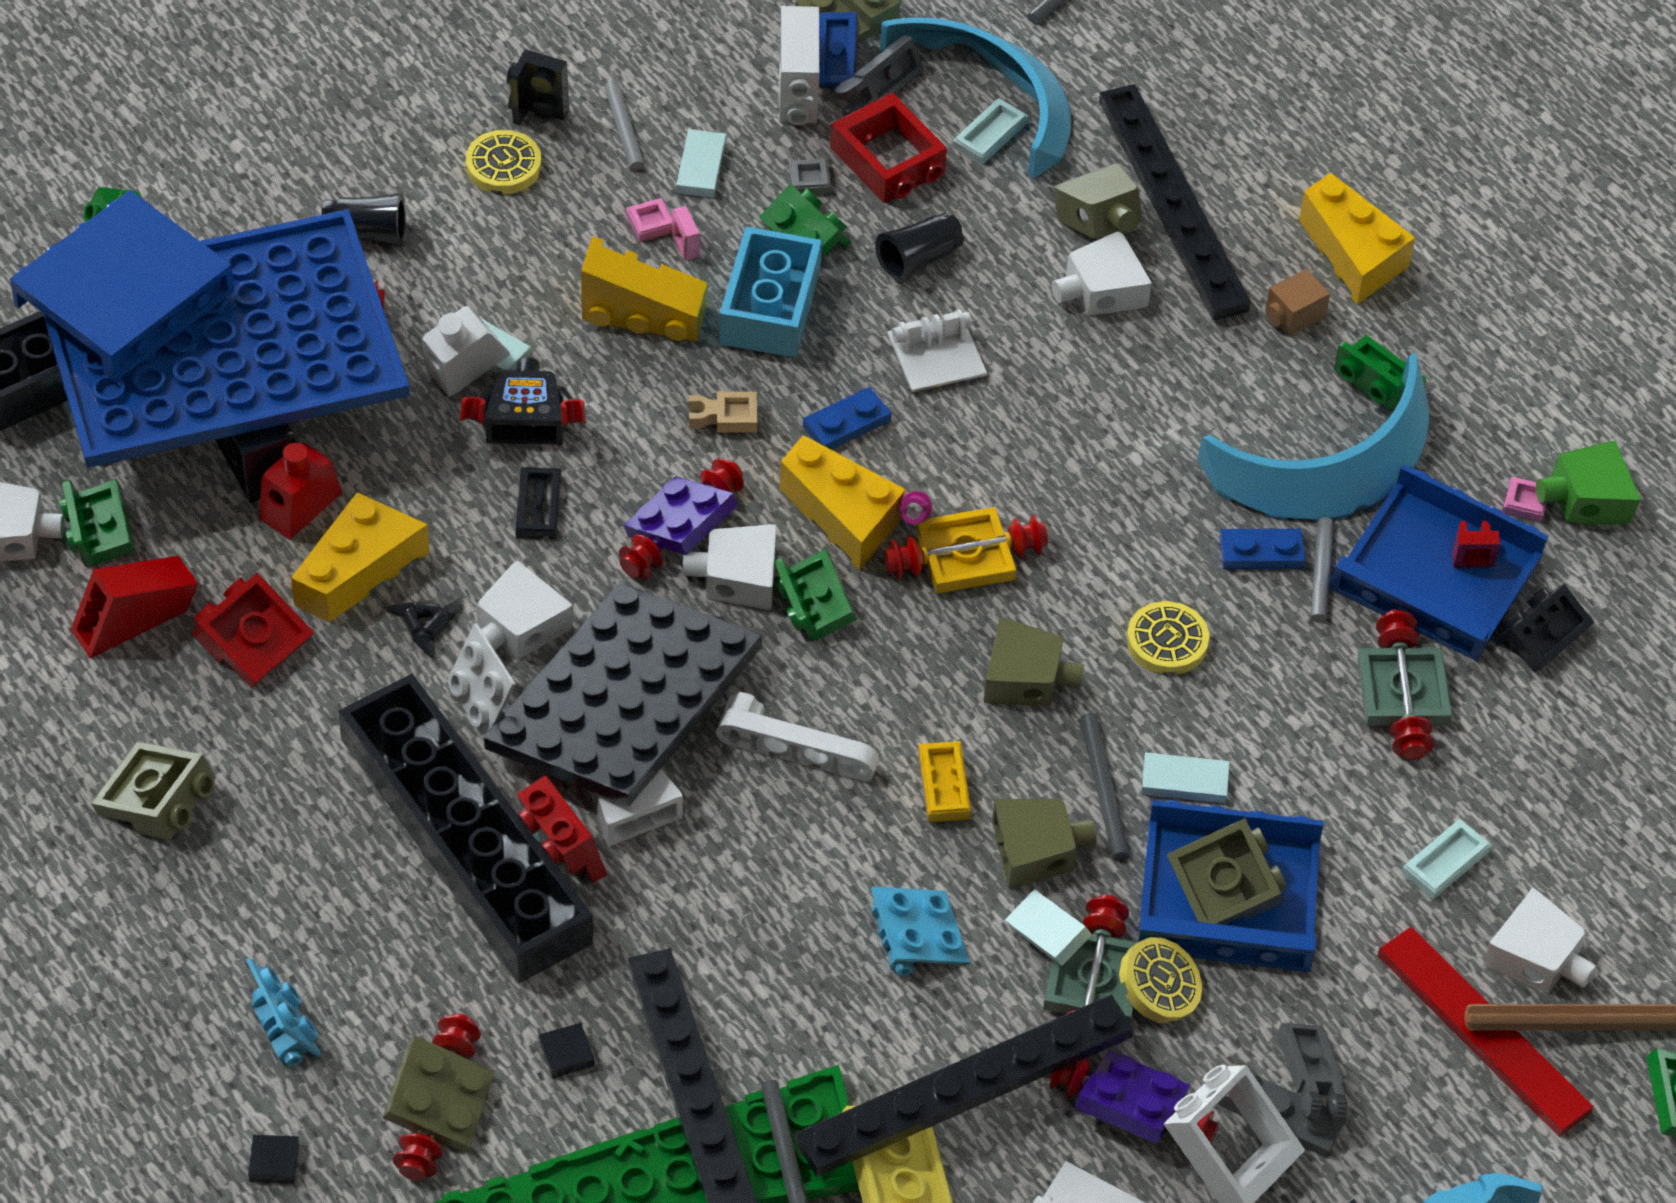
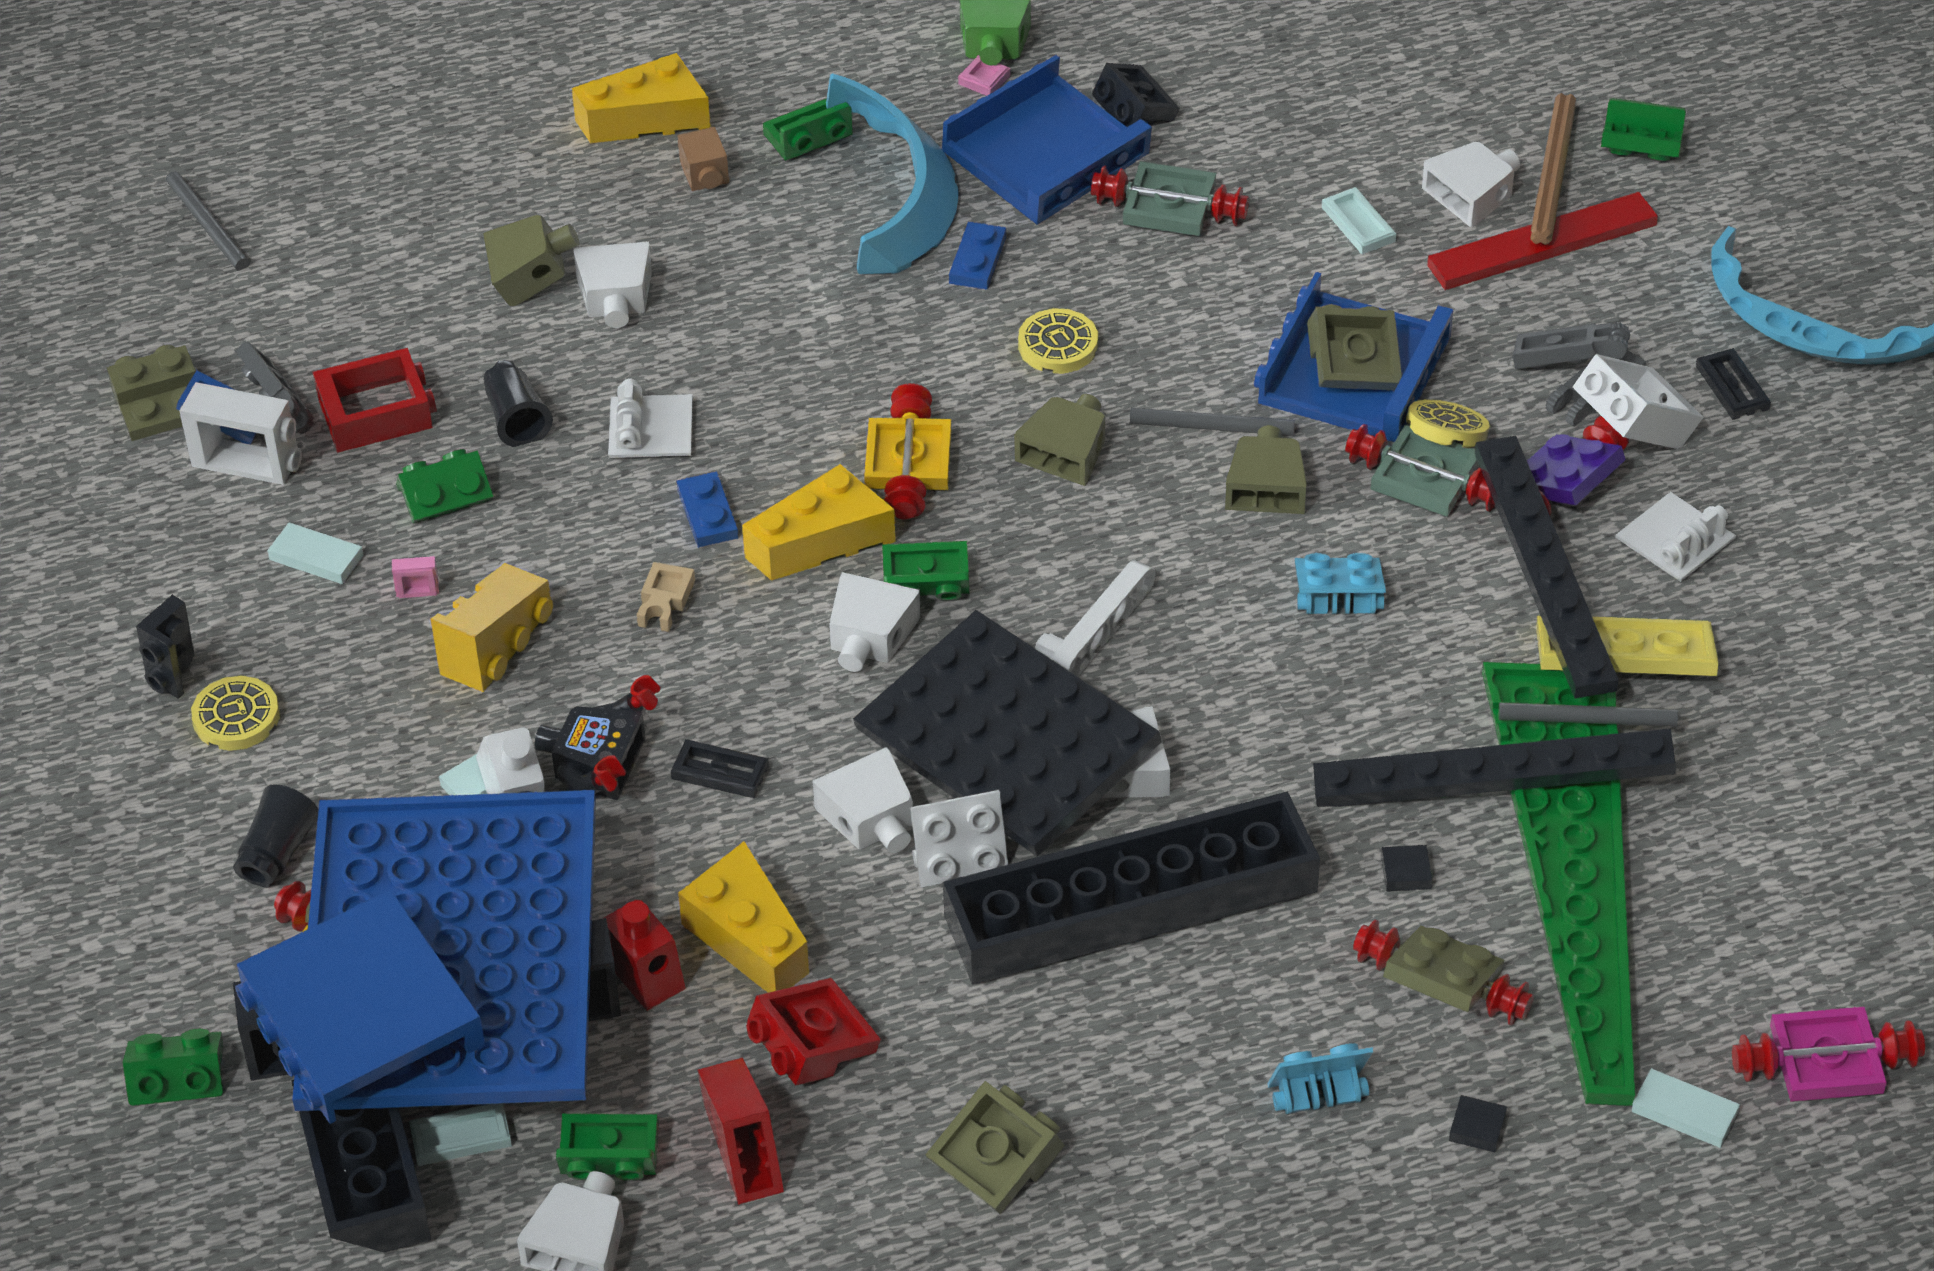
camera: 70 degrees left, 5 degrees down
black piece [381,596,463,658] -> none
red plate [517,775,607,883] -> none
light grey bar [604,80,644,171] -> none
dark purple plate [619,458,744,580] -> none
bright pink tile [626,198,672,242] -> none
medium azure brick [719,226,822,358] -> none
light grey tile [789,159,831,195] -> none
medium azure windscreen [880,17,1071,179] -> none
dark pink pin [900,491,933,524] -> none
yellow plate [918,741,971,822] -> none
light aqua tile [952,98,1028,165] -> none
light aqua tile [1005,889,1092,966] -> none
black plate [1099,84,1251,321] -> none
light aqua tile [1141,752,1229,804] -> none
light grey bar [1311,517,1334,623] -> none
red tile [1452,521,1500,567] -> none

